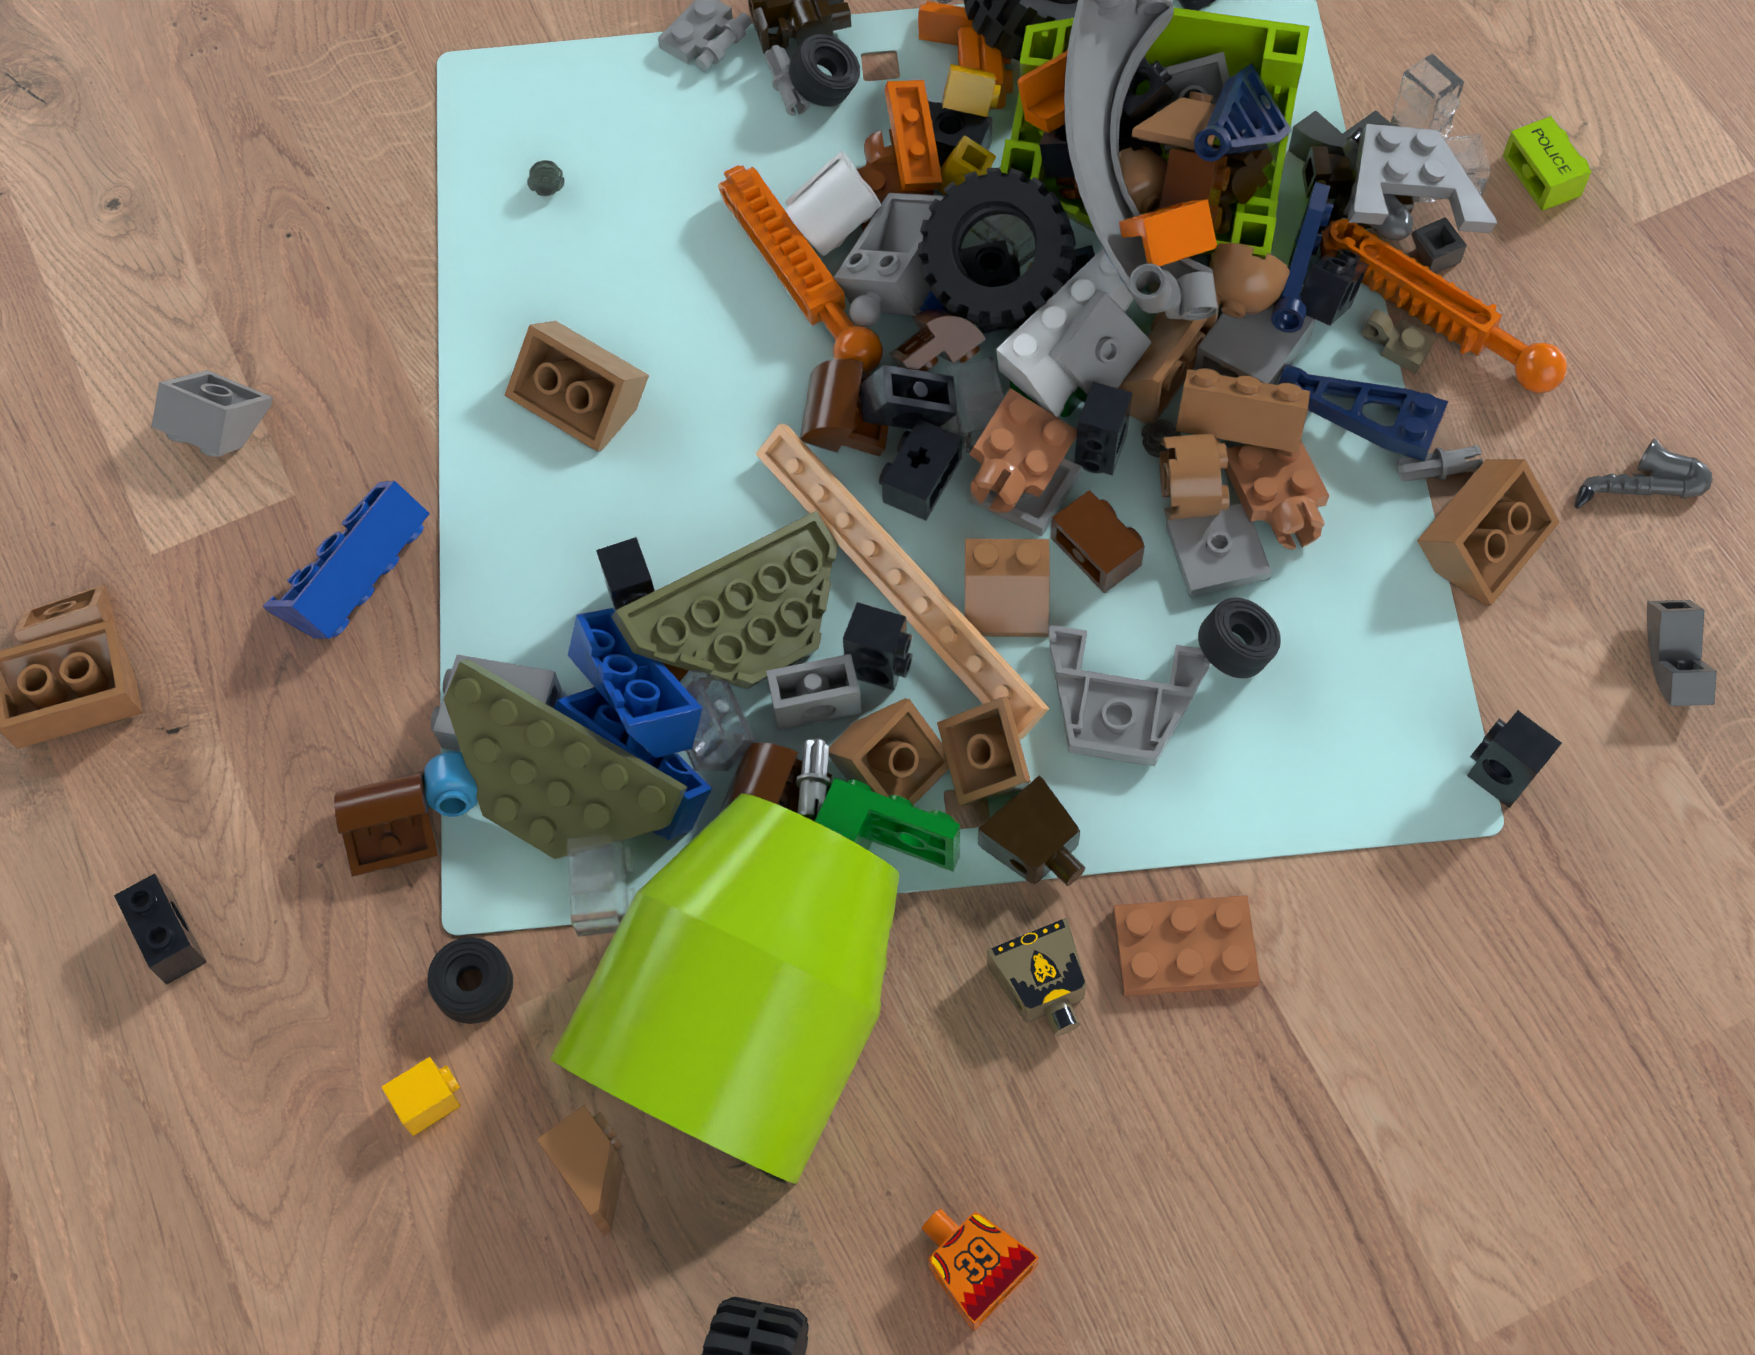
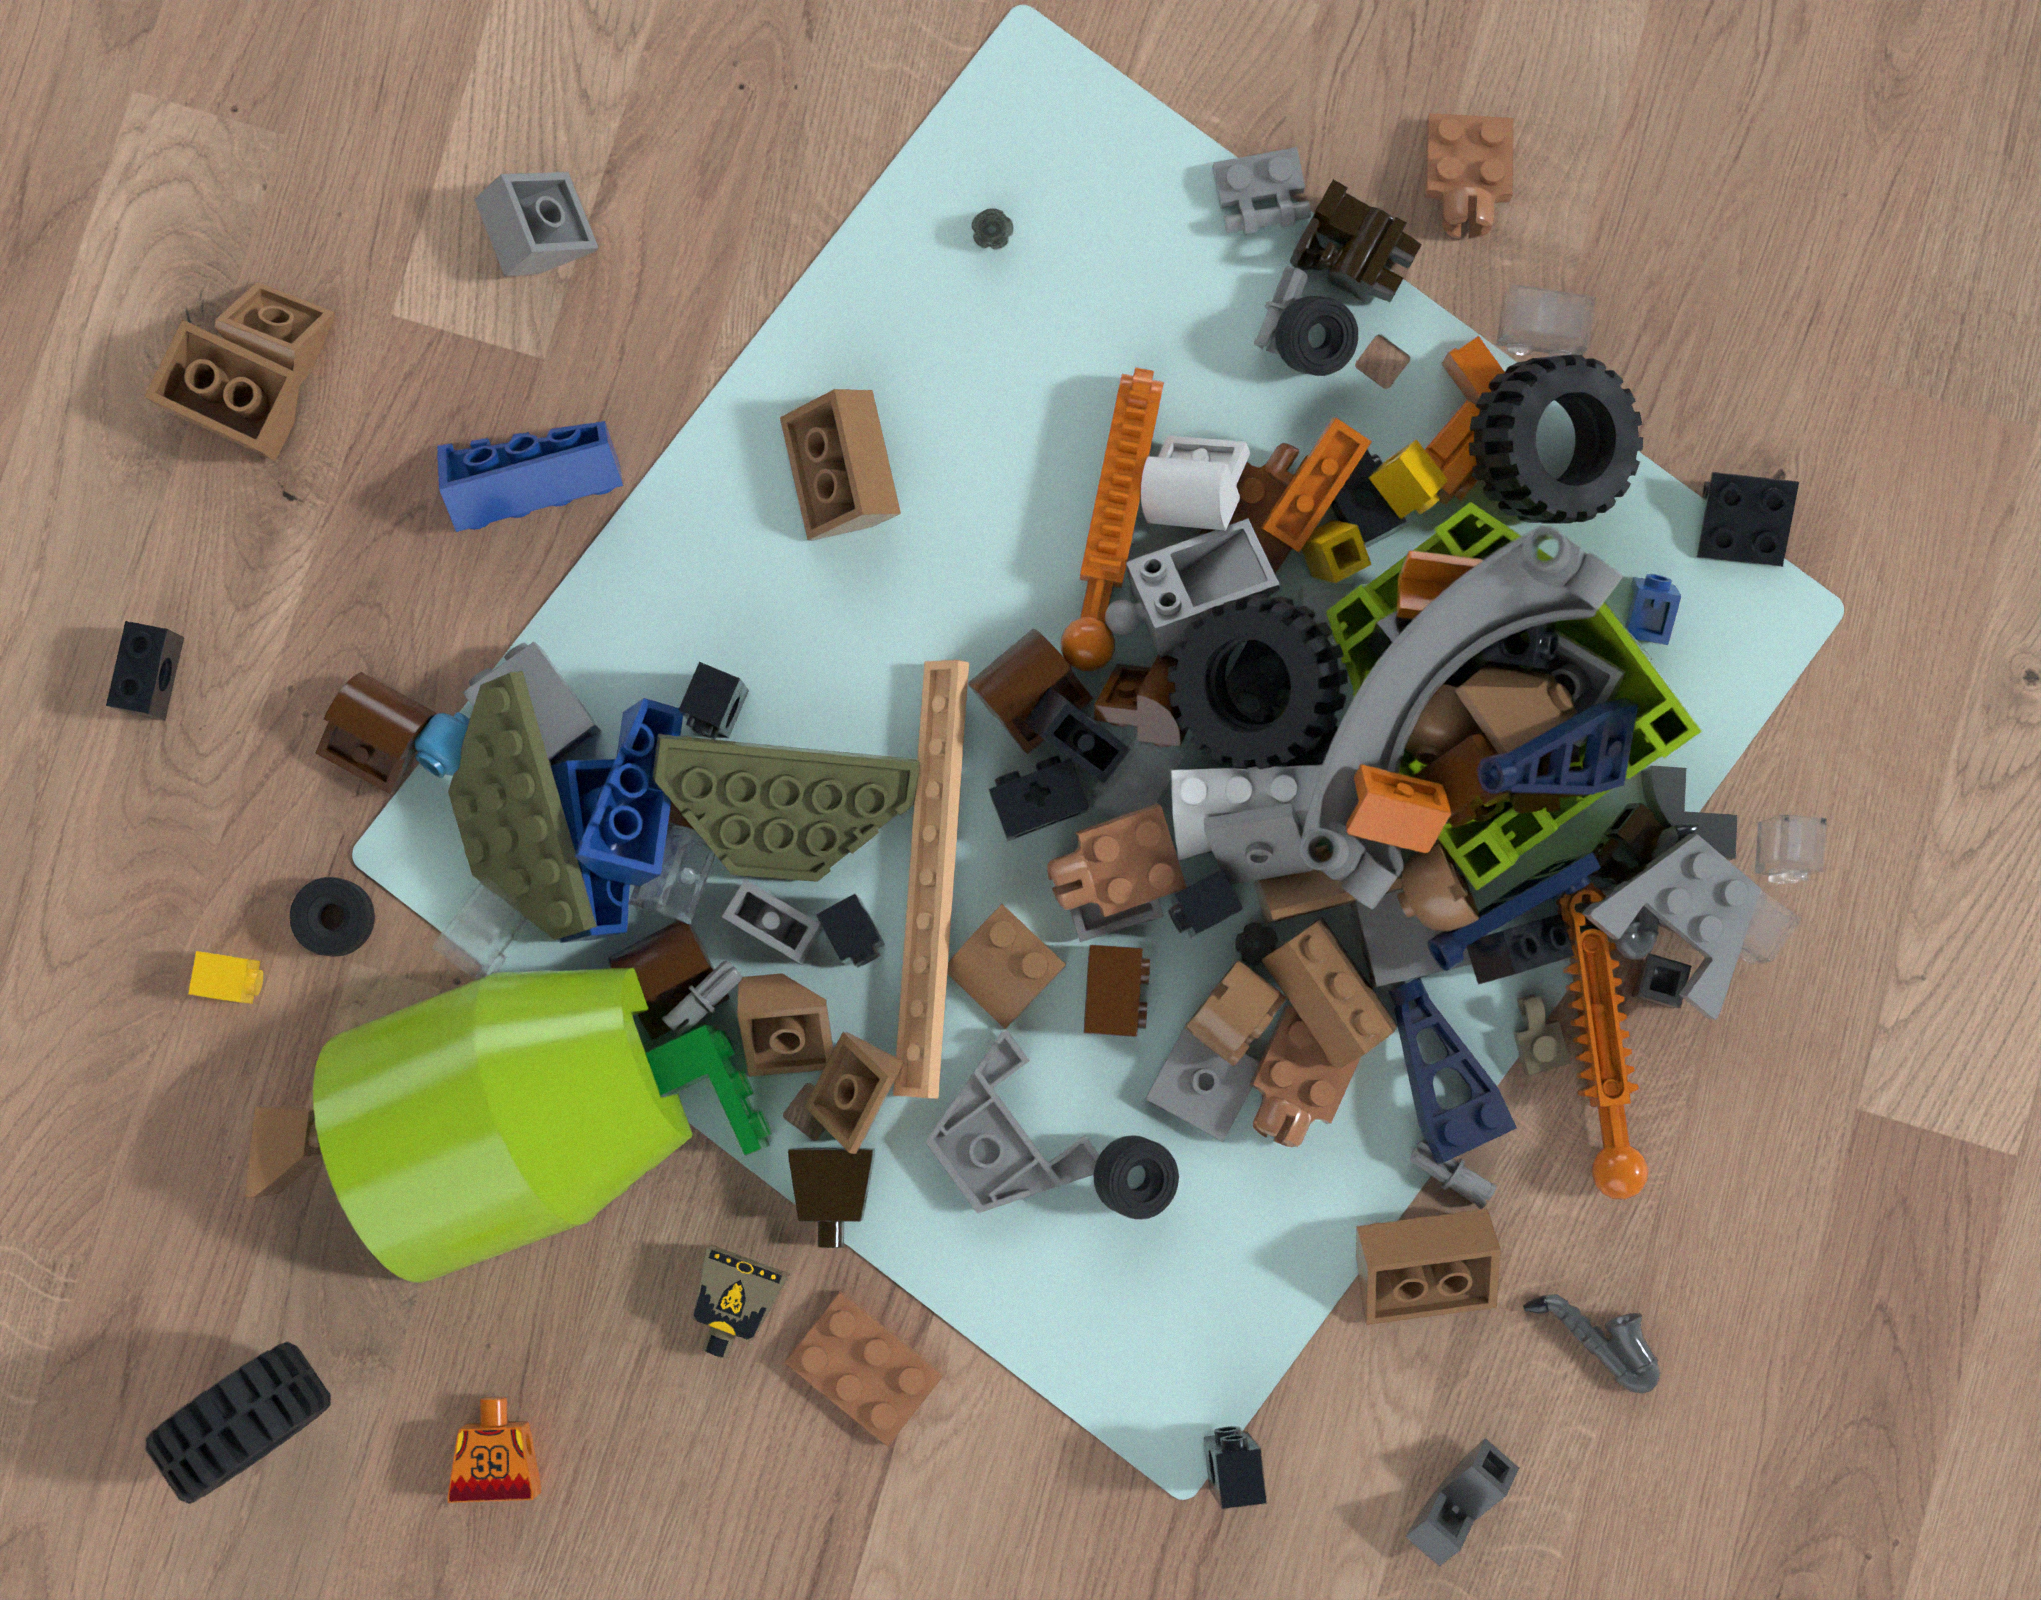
camera: 40 degrees right, 20 degrees up
lime brick [1502,116,1592,211] -> none

